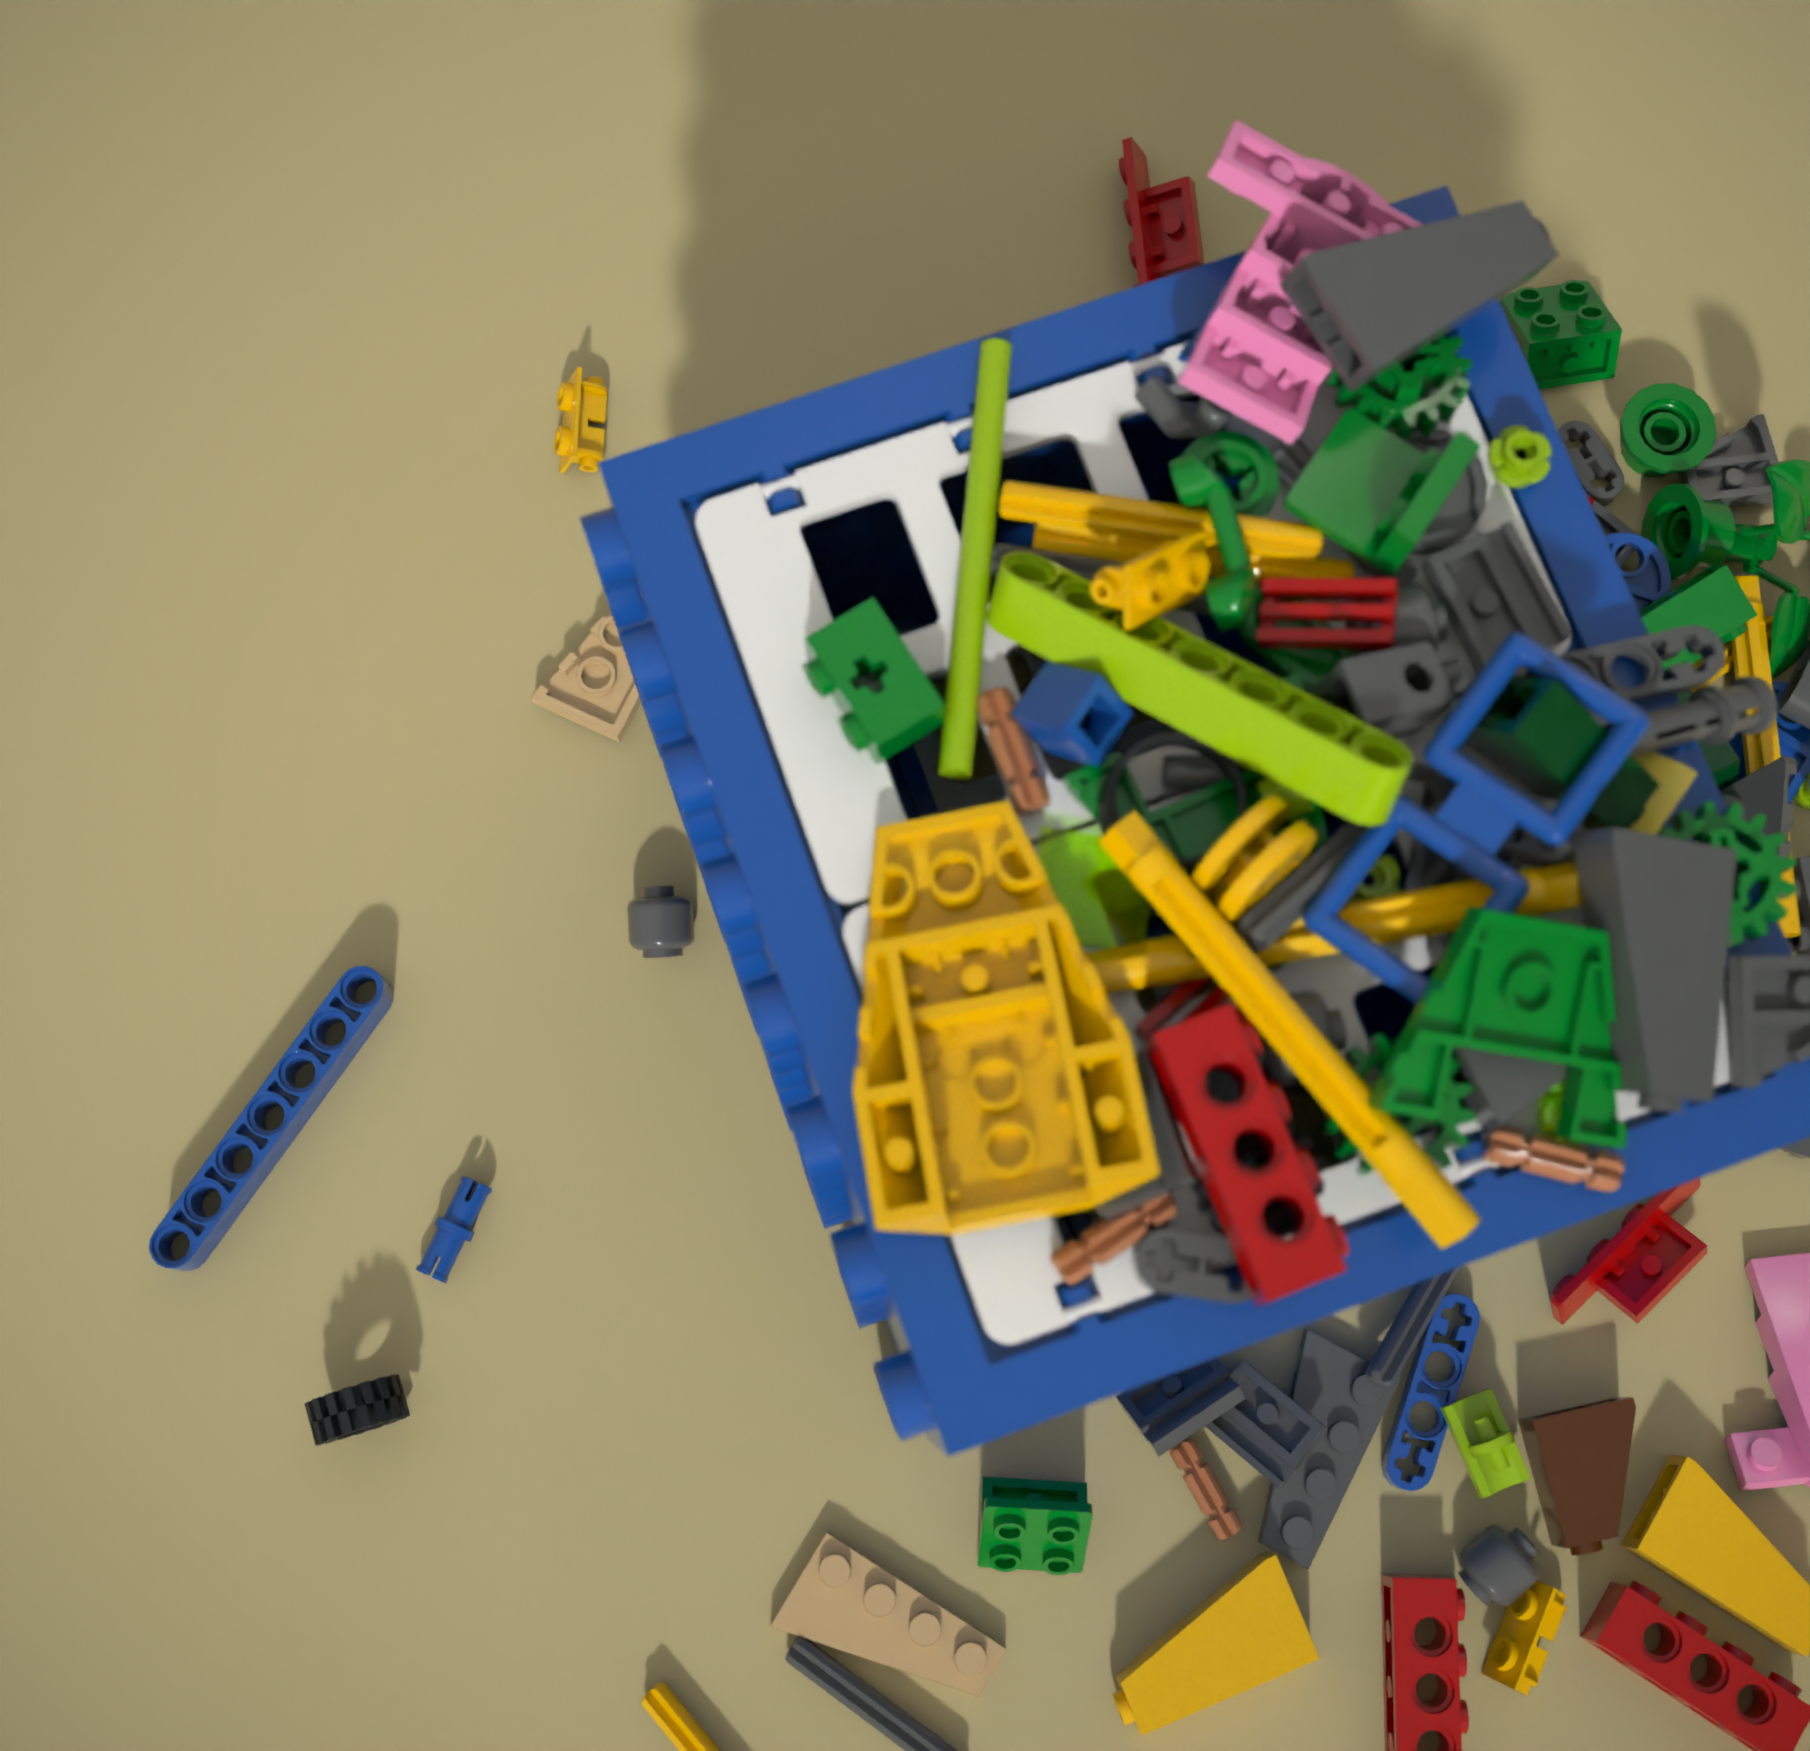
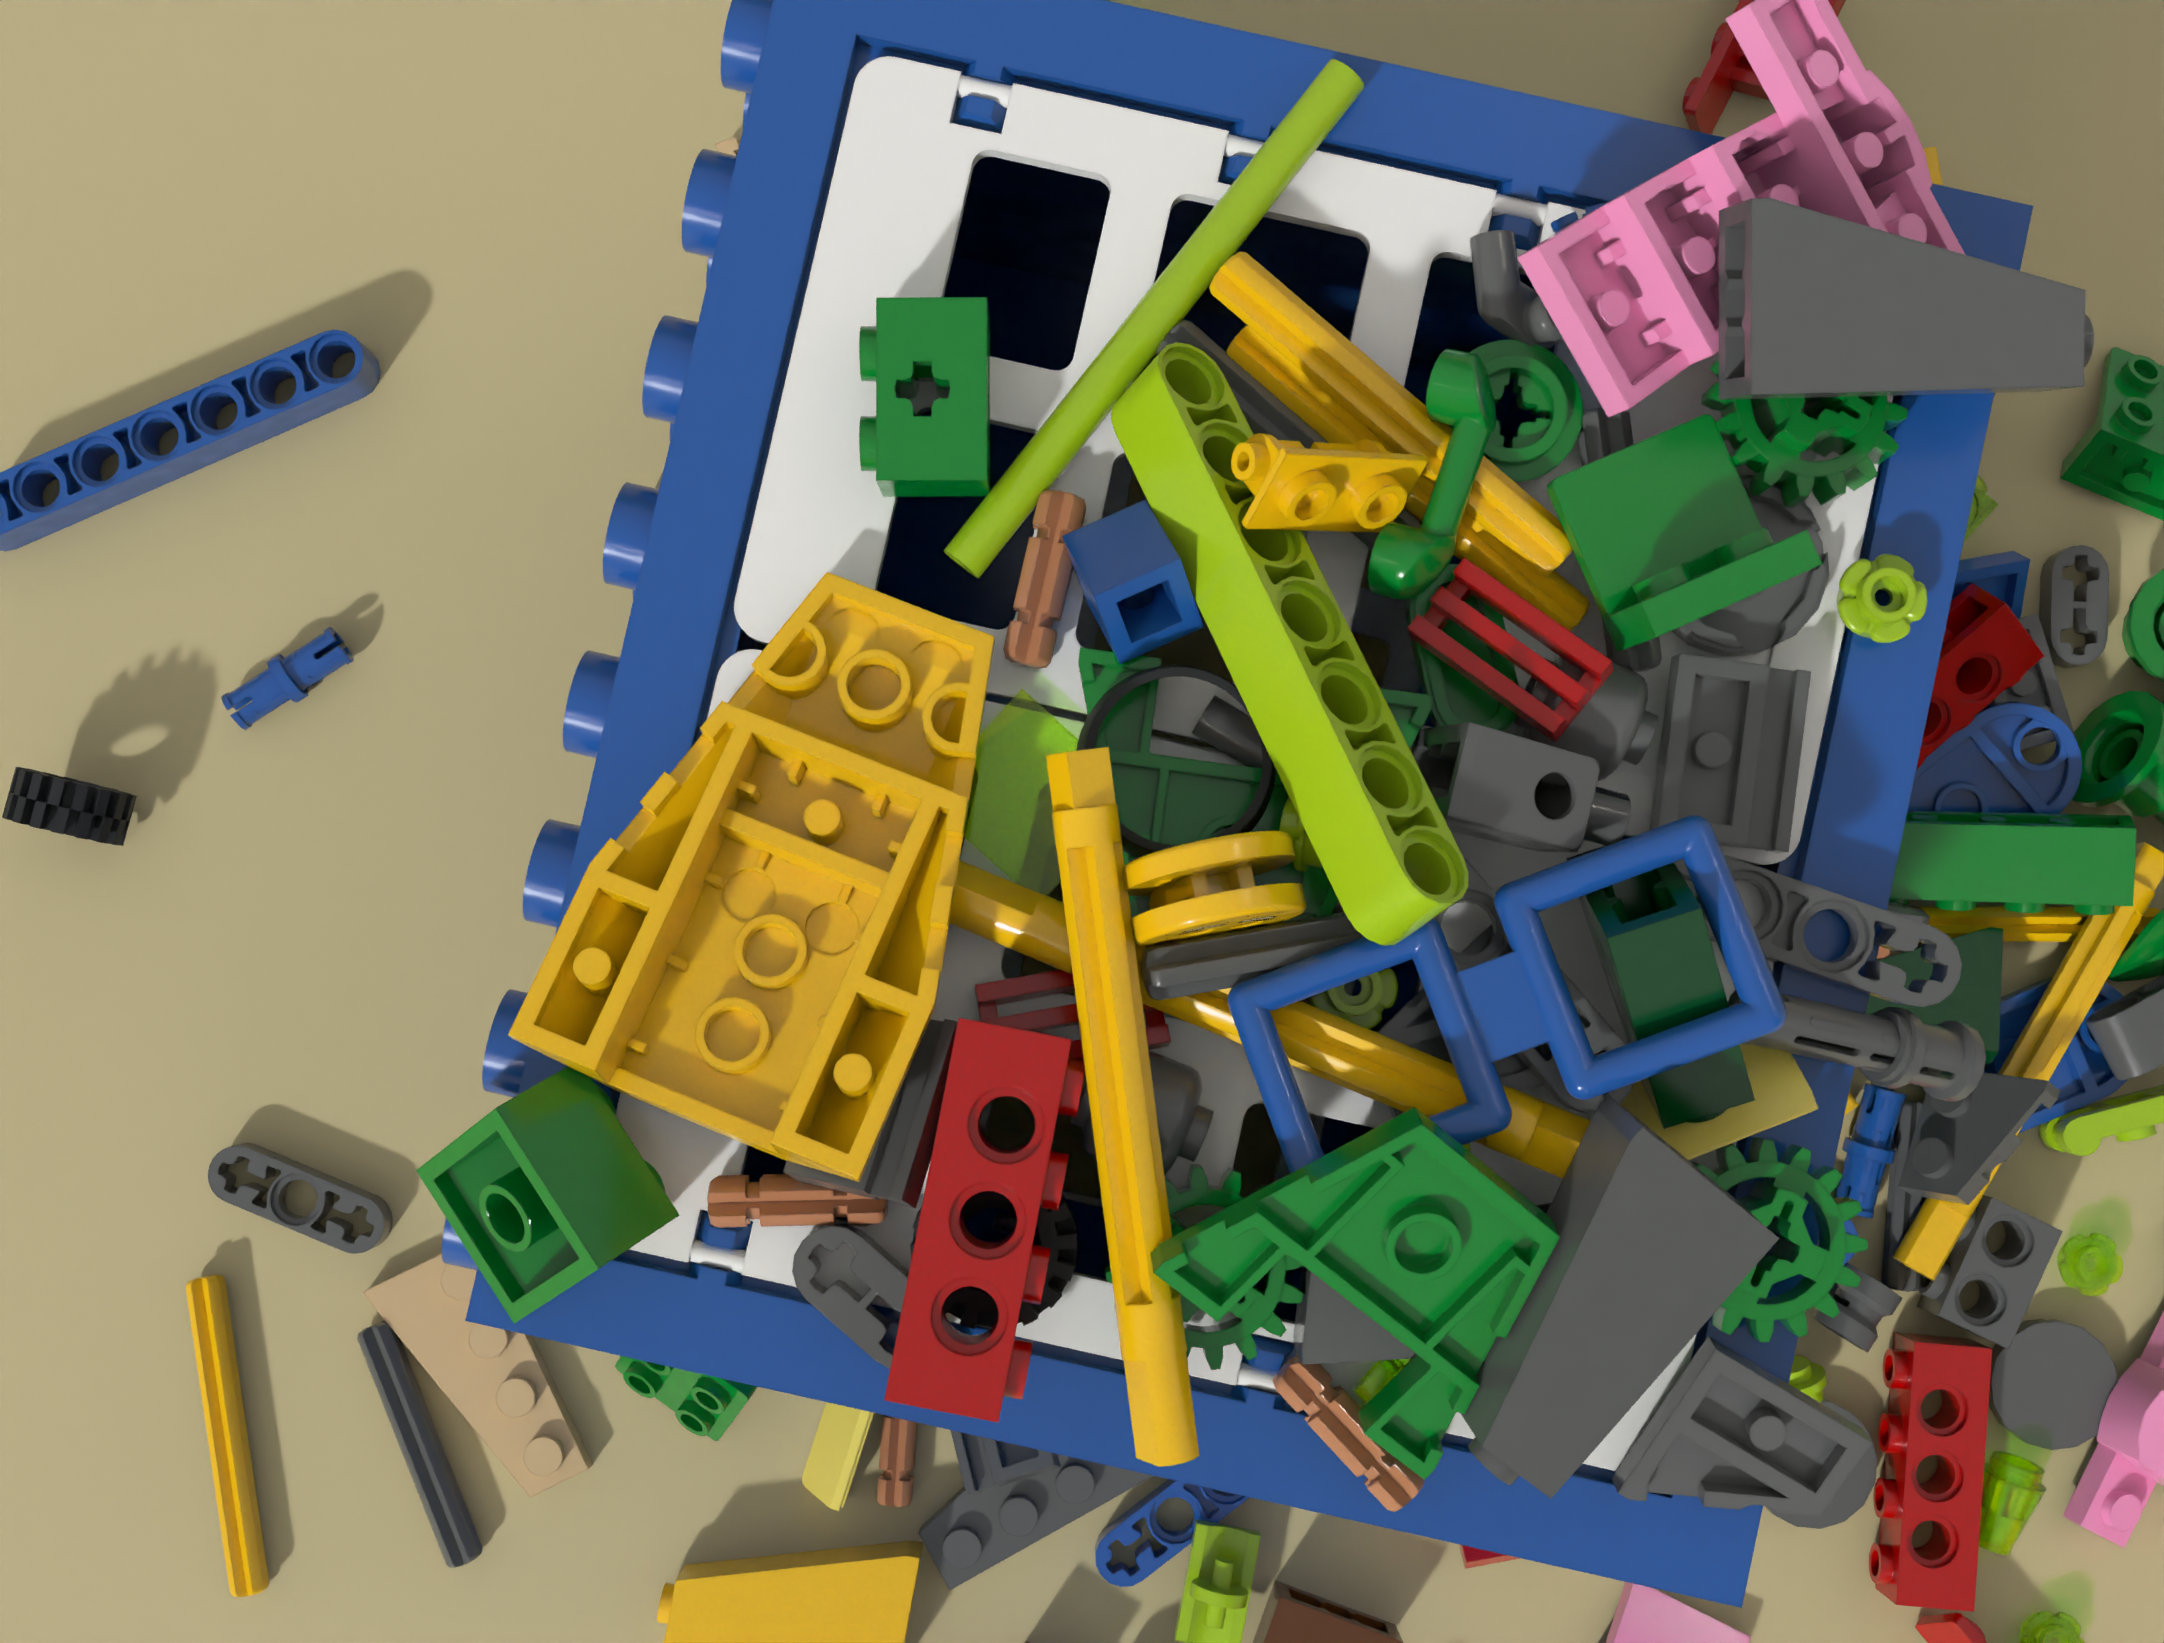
camera: 30 degrees right, 10 degrees up
none -> dark grey beam [208,1143,393,1254]
none -> green slope [416,1066,679,1324]
none -> light yellow slope [802,1402,875,1511]

